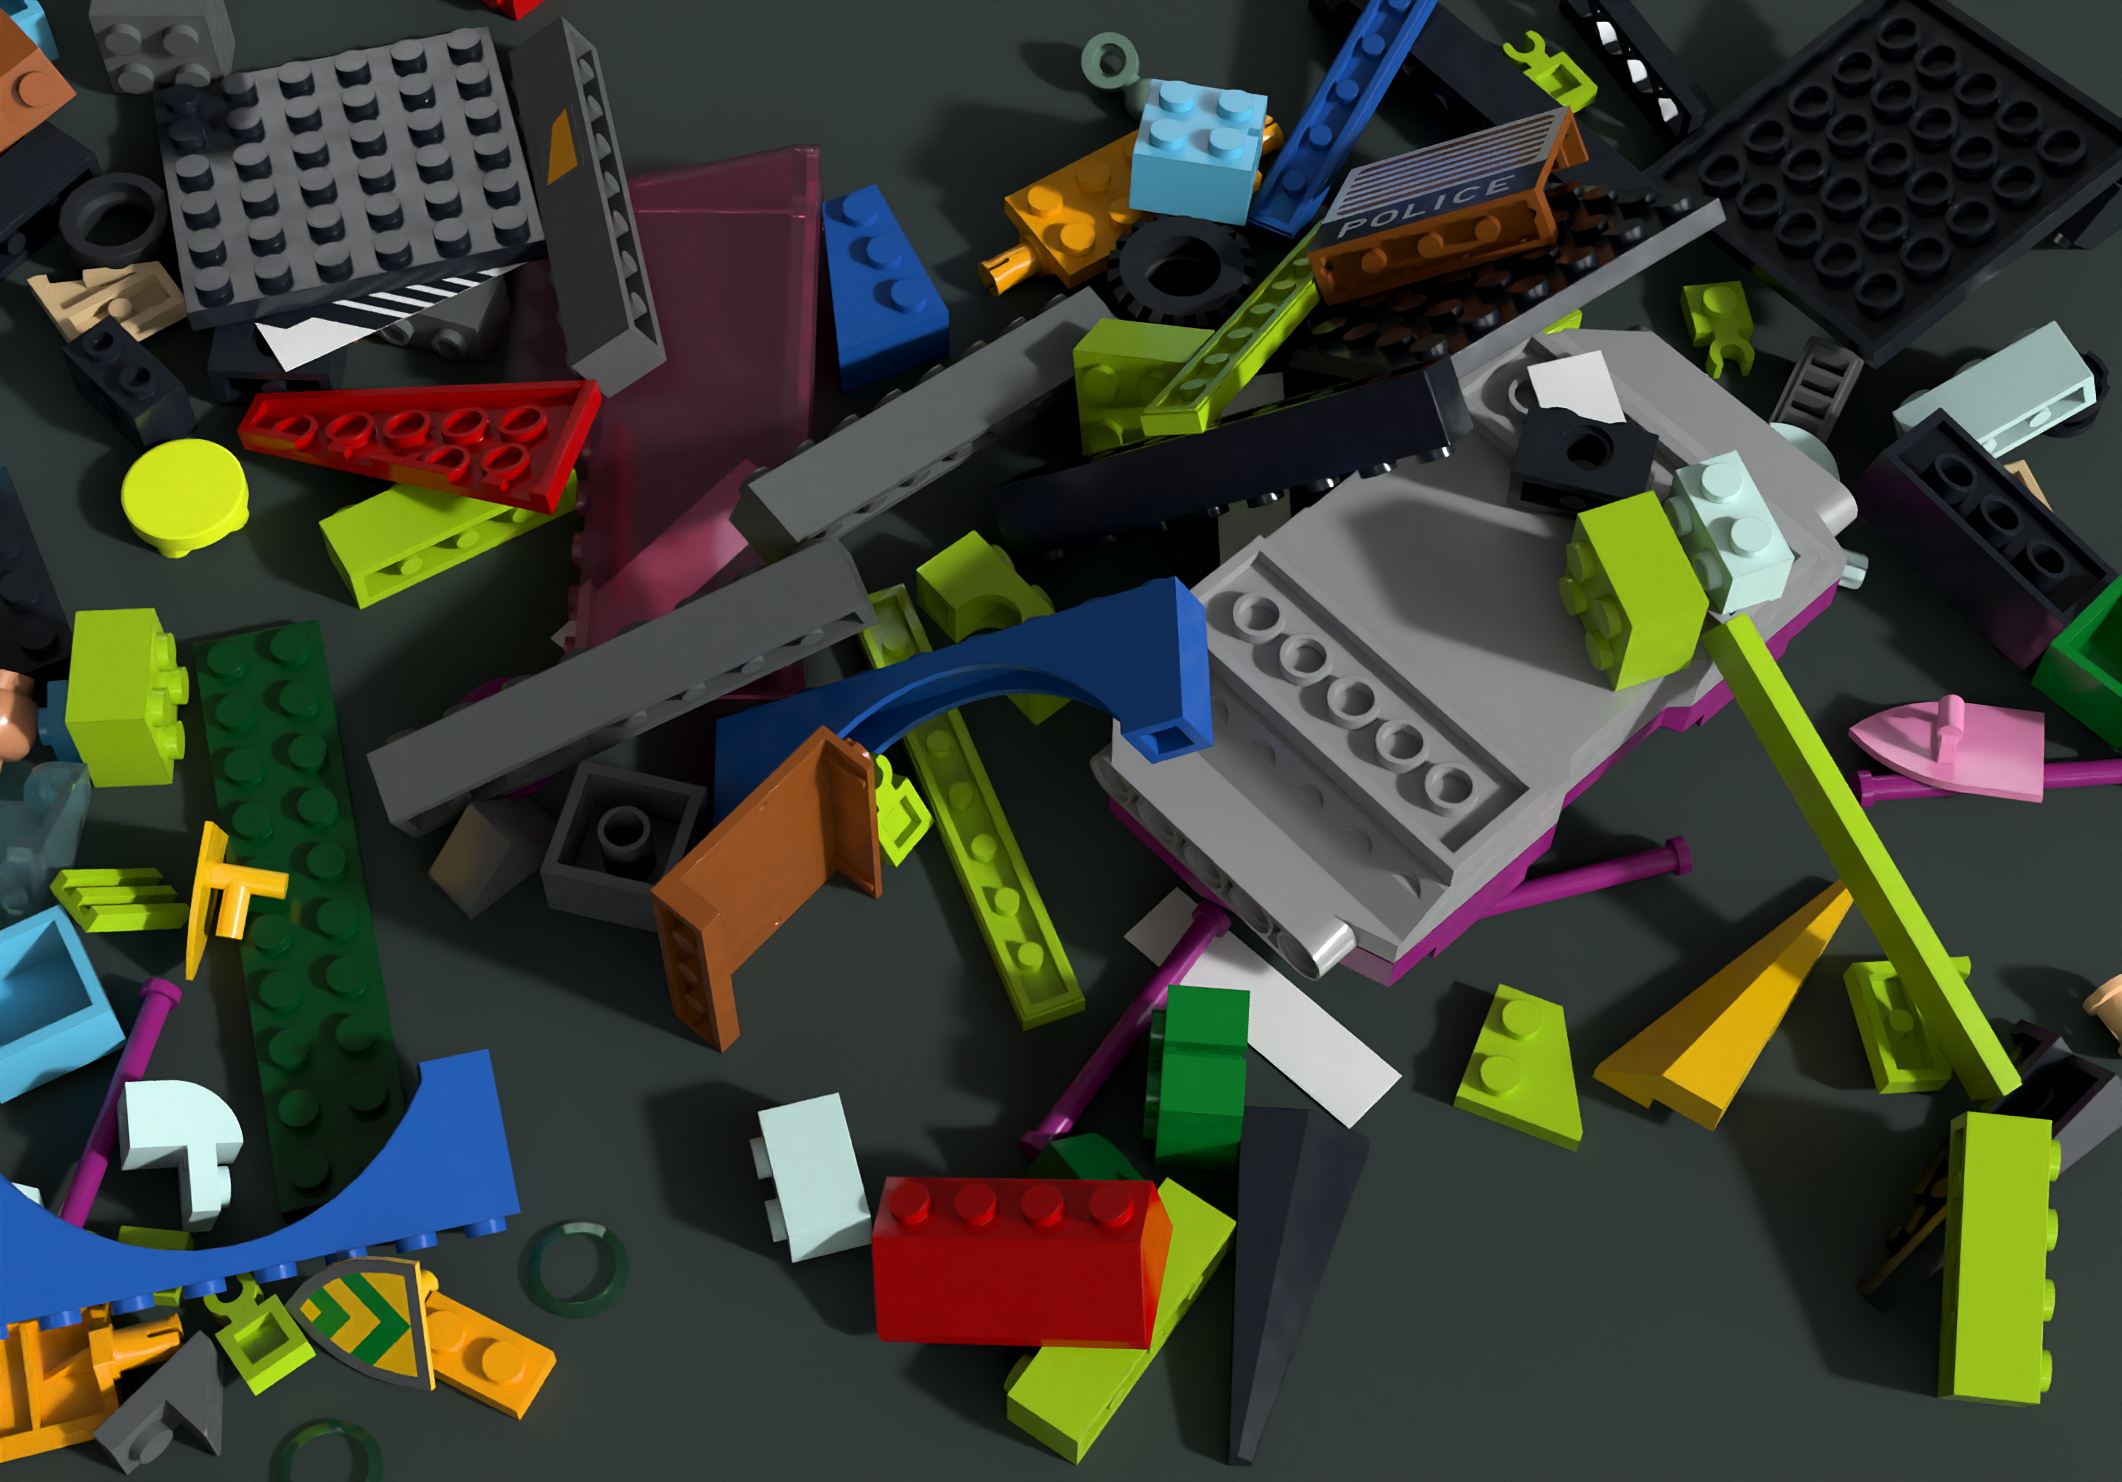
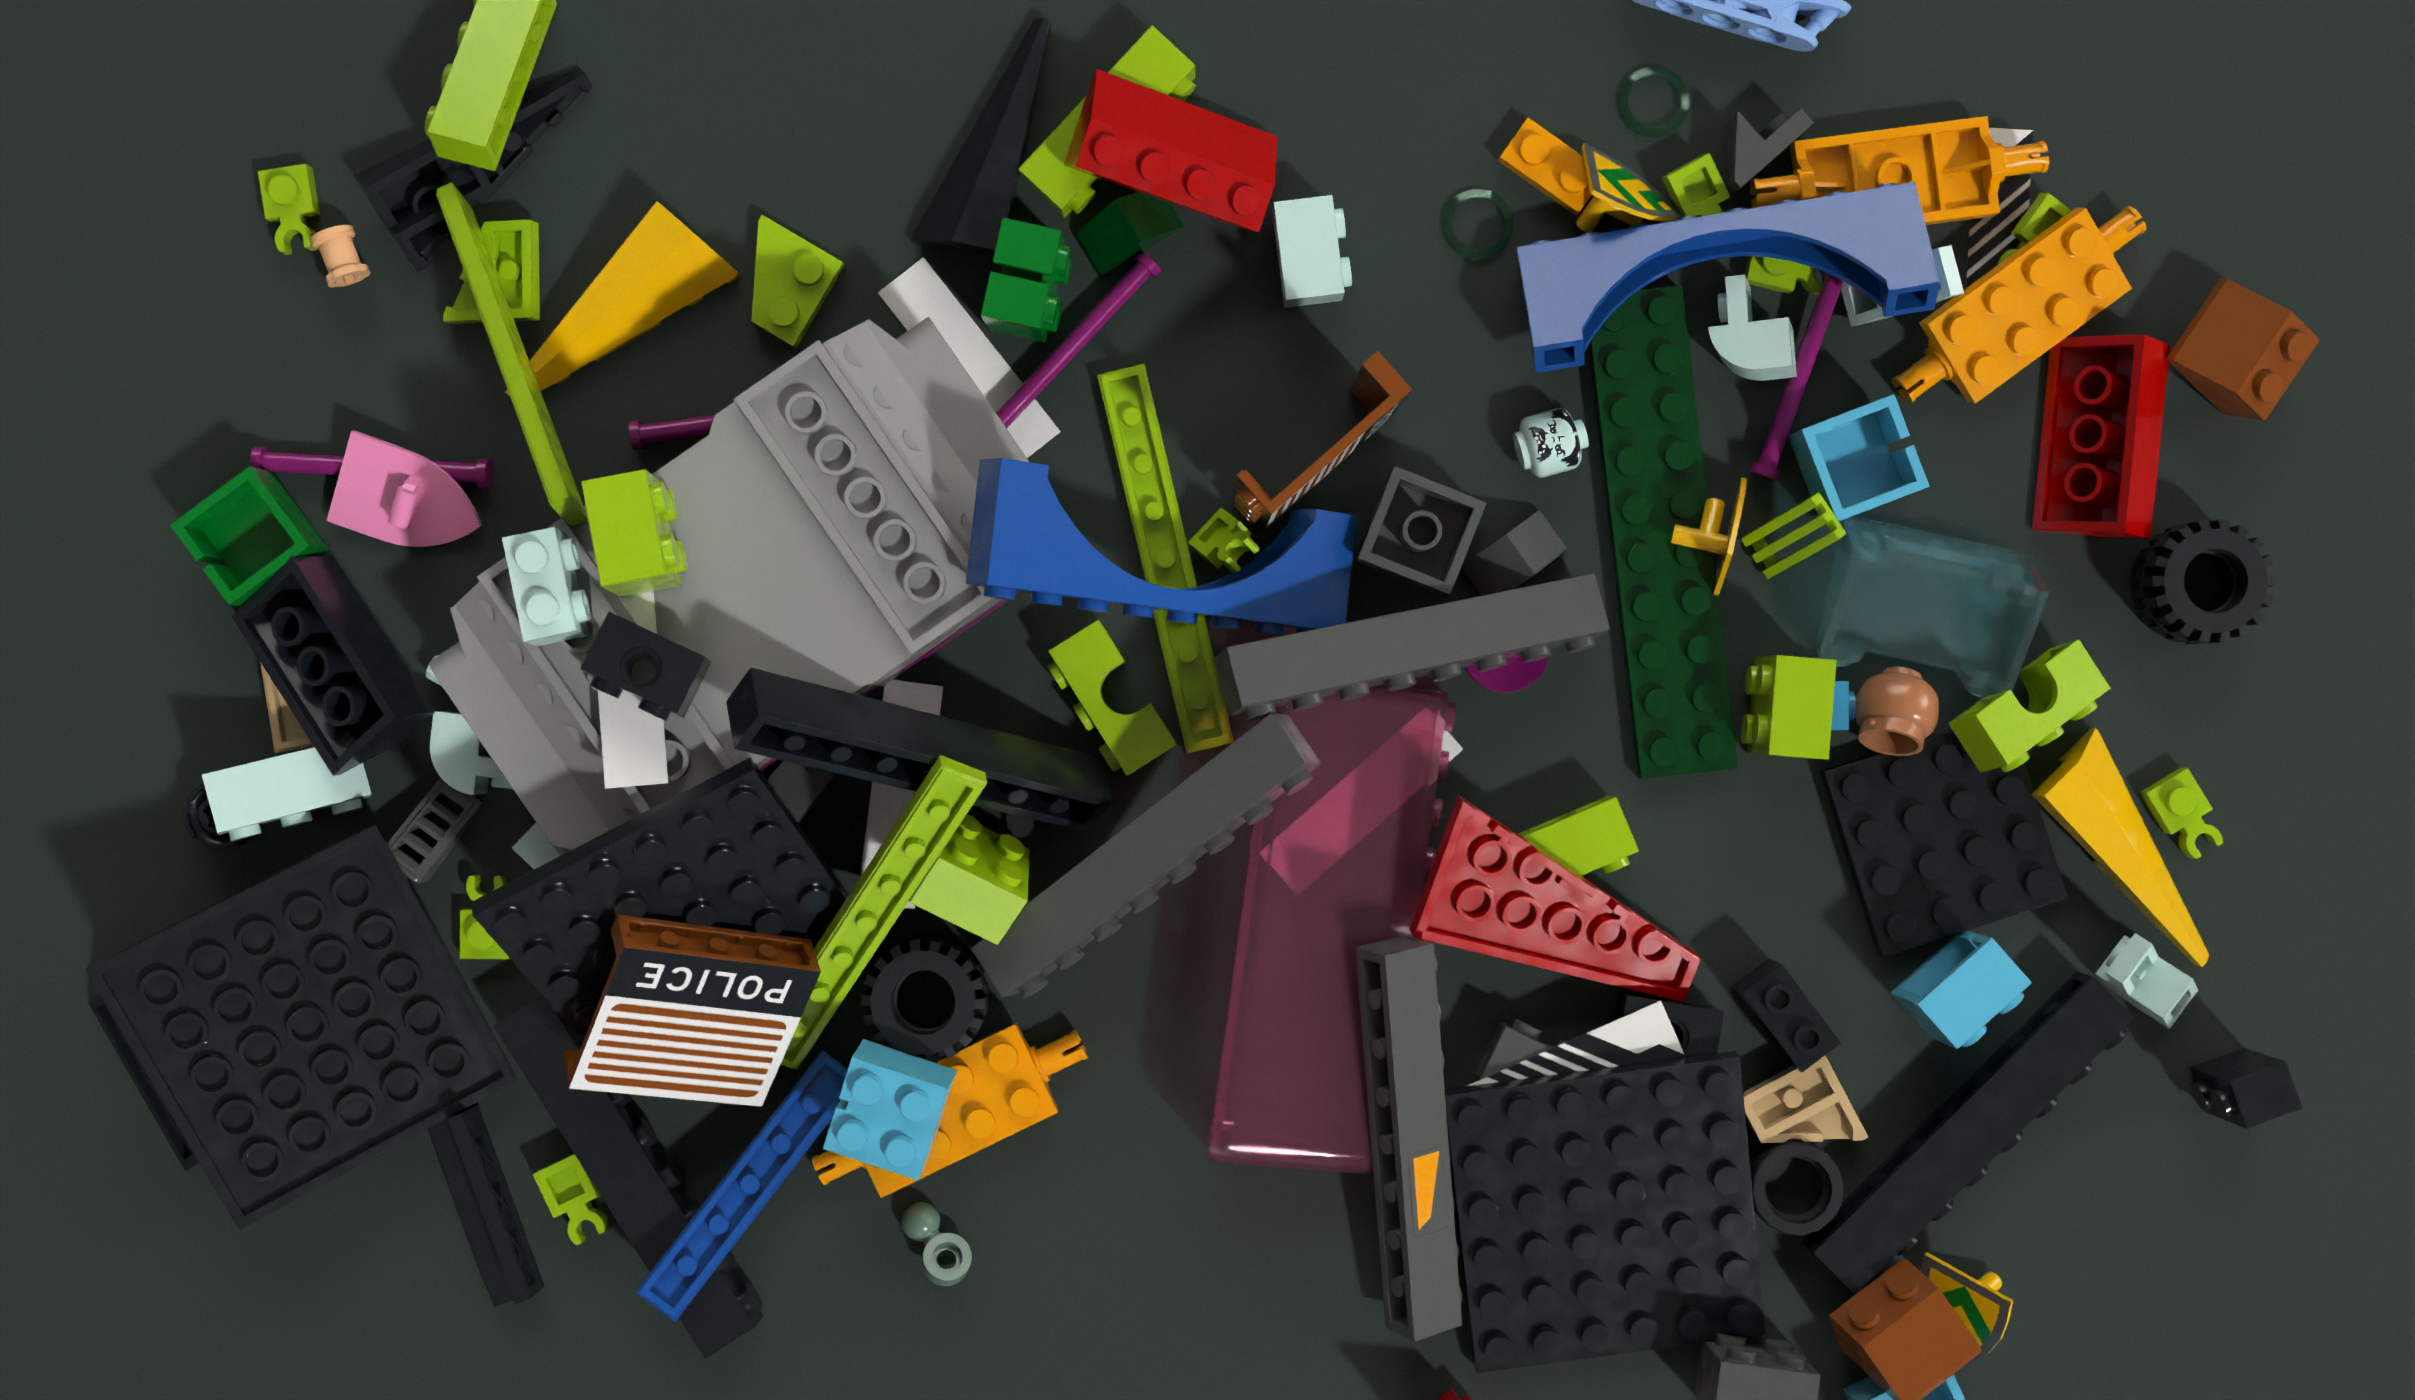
camera: 175 degrees left, 30 degrees up
neon yellow tile [121,438,249,558] -> none
blue wedge [822,184,950,395] -> none
none -> light aqua head [1513,408,1589,478]

